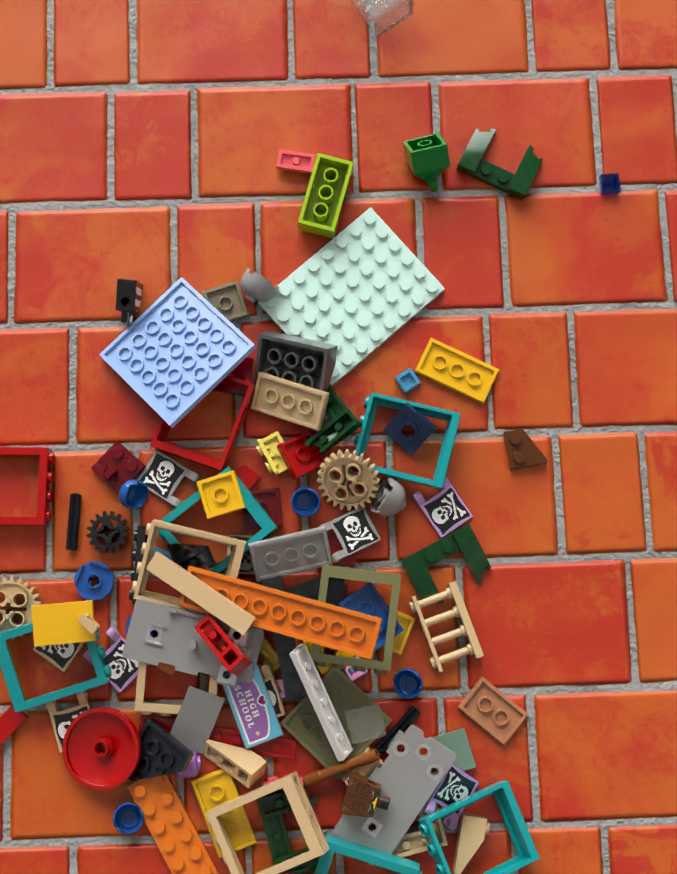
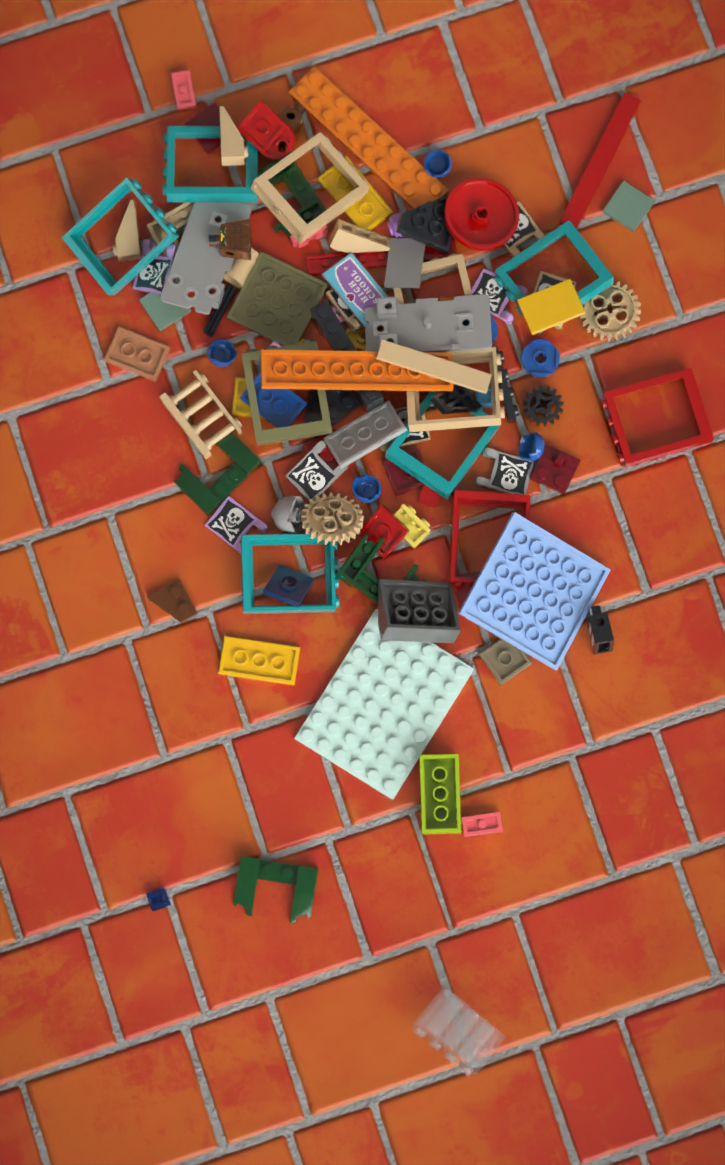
camera: 170 degrees right, 0 degrees up
black axle [66,493,82,551] -> none
tan tile [77,613,100,634] -> none
red slope [194,614,253,676] -> none
yellow tile [197,470,246,519] -> none
light grey cylinder [240,268,279,303] -> none
tan tile [250,372,330,431] -> none
white tile [289,643,353,761] -> none
dark orange piece [303,748,380,787] -> none
clear piece [345,703,387,744] -> none
dark azure tile [395,367,421,394] -> none
green piece [403,133,450,192] -> none

